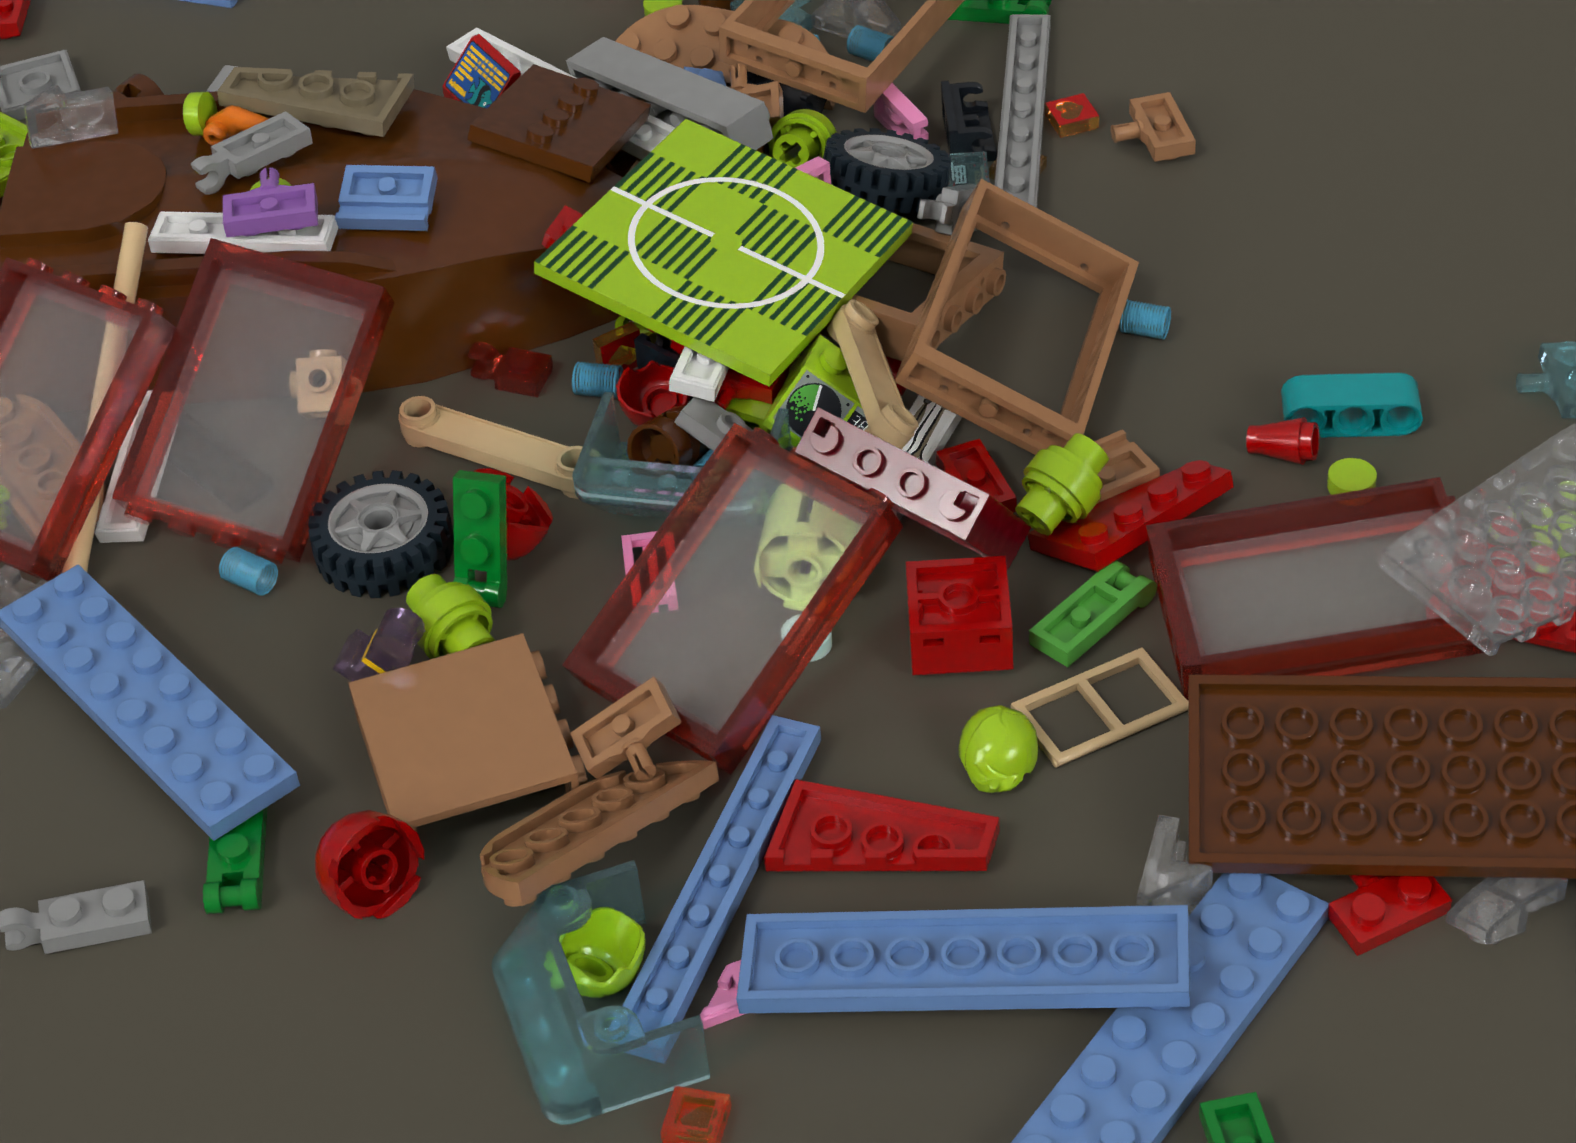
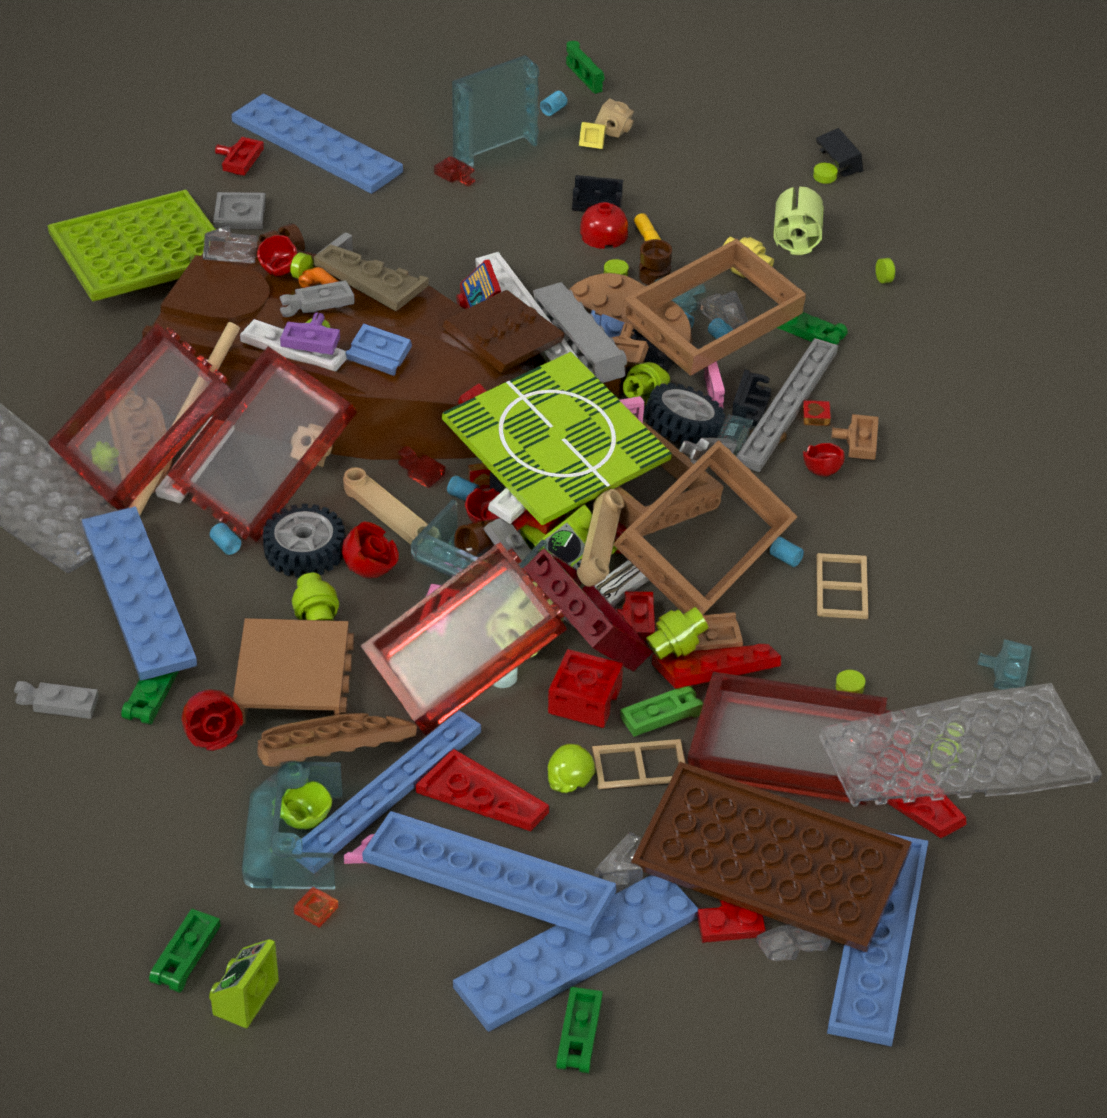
camera: 15 degrees right, 0 degrees up
leg [333,607,425,682] -> none
green plate [453,470,507,608] -> none
medium nougat plate [570,676,682,781] -> none
red cone [1246,417,1320,465] -> none
teal beam [1281,373,1423,438] -> none
none -> red hair [257,235,298,276]
none -> red hair [803,443,845,477]
none -> tan window [817,553,868,619]

